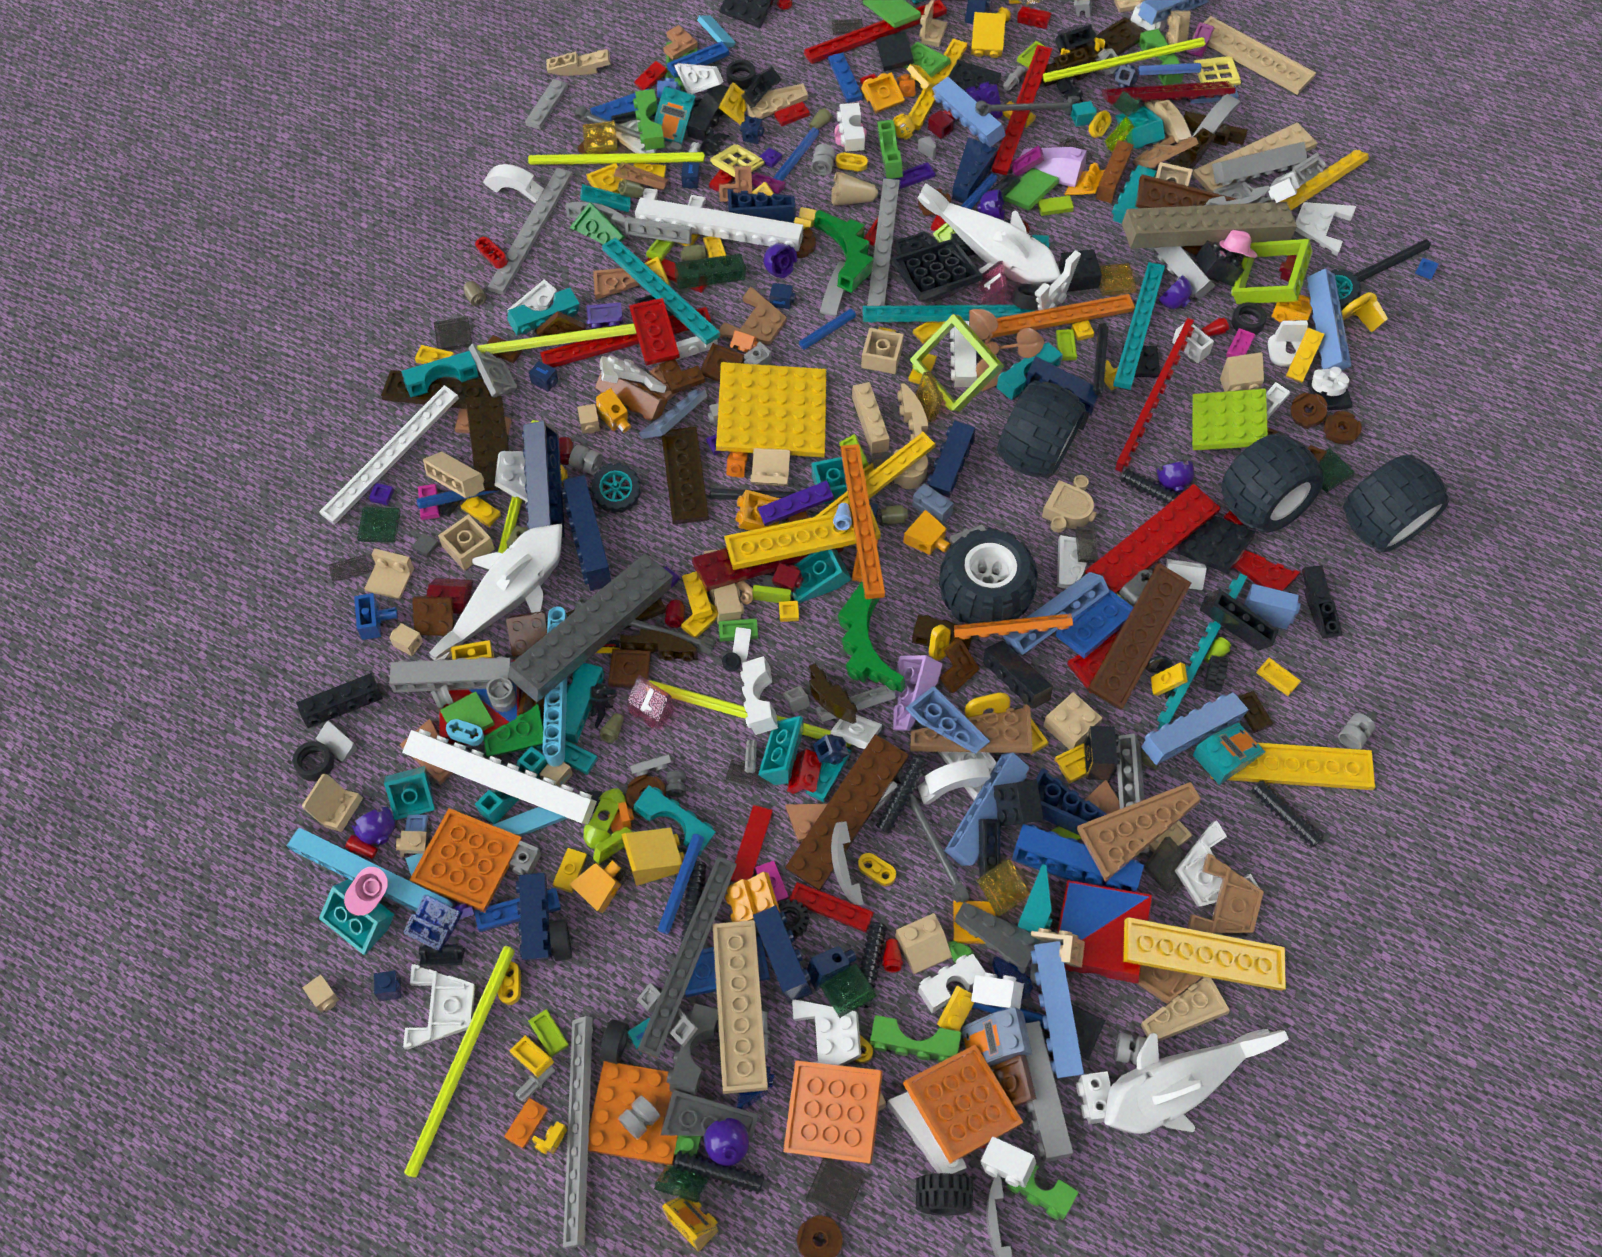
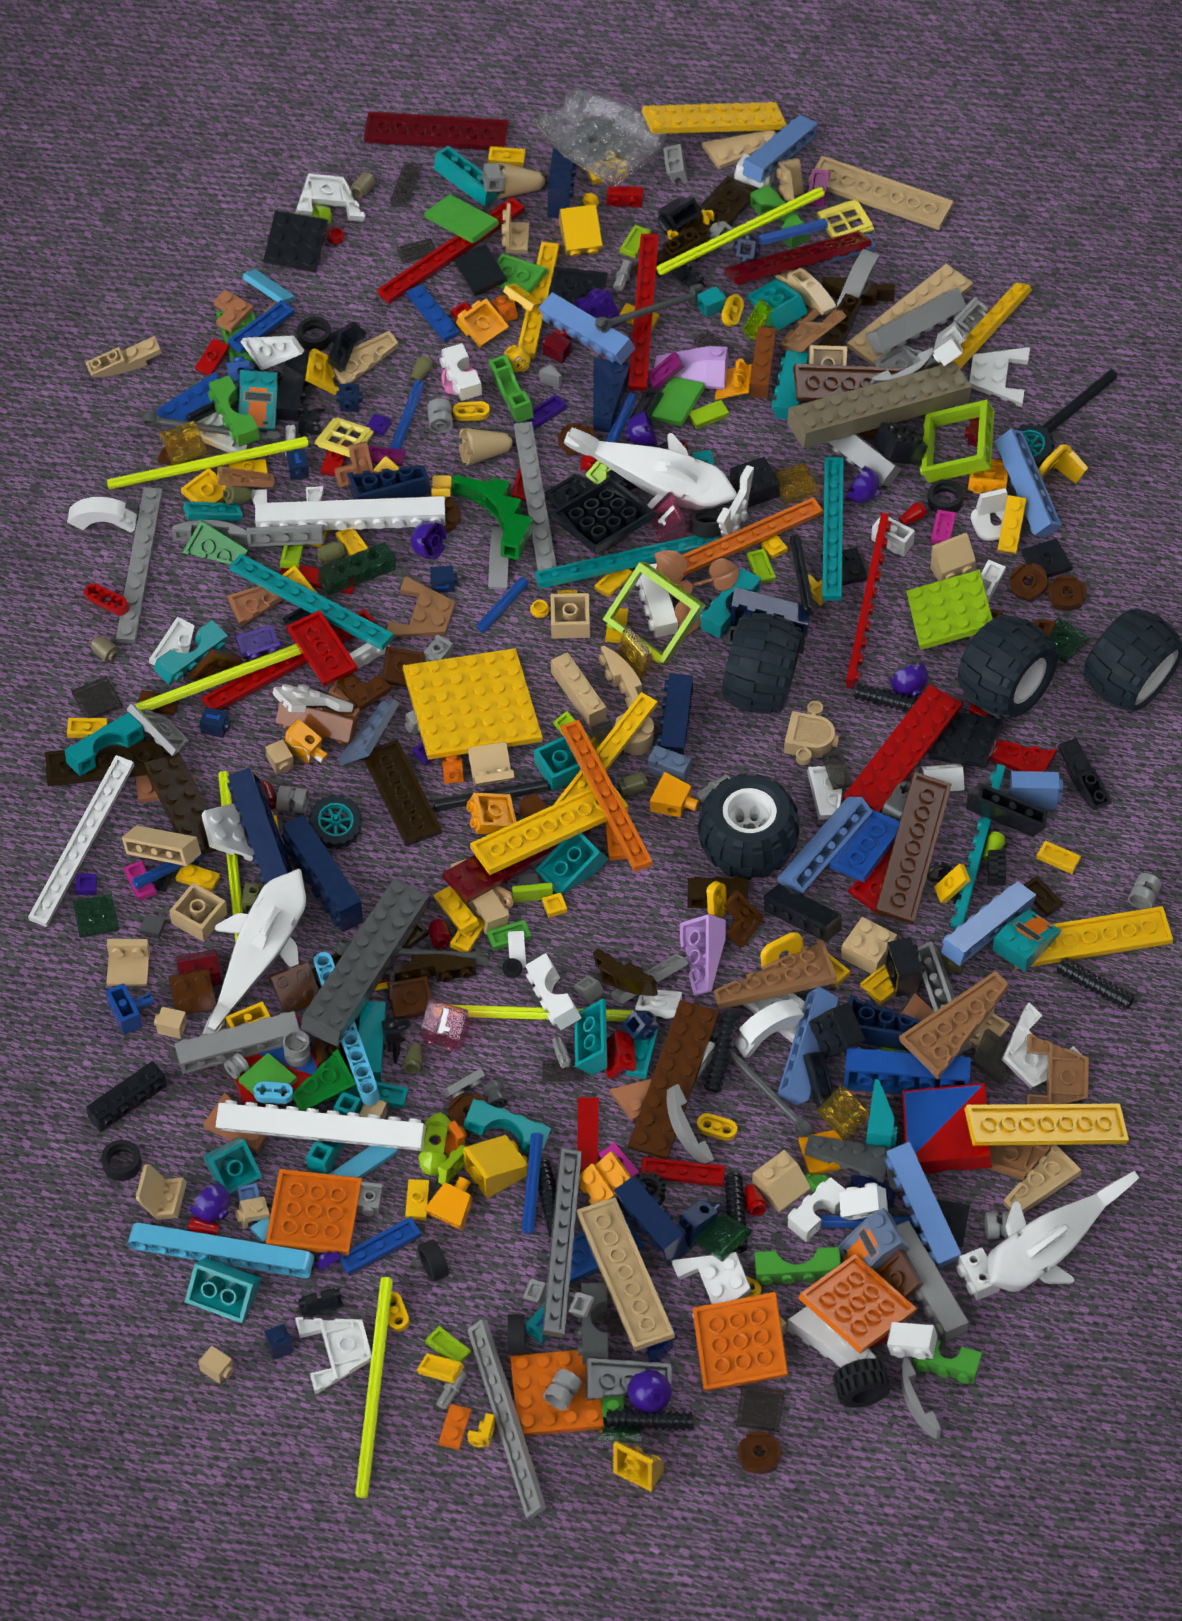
camera: 15 degrees left, 5 degrees down
slope [316,721,358,763] -> none
clear smoke tile [328,555,370,582] -> none
bright pink piece [344,867,388,916] -> none
clear blue slope [403,895,463,951] -> none
dark blue wedge [516,873,552,962] -> none
light grey plate [525,79,568,130] -> none
orange brick [730,330,758,352] -> none
dark purple plate [758,480,834,526] -> none
dark red brick [772,563,803,593] -> none
red plate [774,102,810,127] -> none
light blue cone [833,503,852,530] -> none
green arch [838,582,906,693] -> none
medium blue wedge [905,686,990,754] -> none
yellow plate [937,986,974,1031] -> none
orange plate [954,613,1073,639] -> none
tan bracket [1031,928,1085,968] -> none
clear green bracket [1113,91,1141,117] -> none
bright pink piece [1219,230,1257,258] -> none
white plate [1312,367,1349,396] -> none
blue plate [1415,258,1439,280] -> none
none -> yellow plate [530,600,549,618]

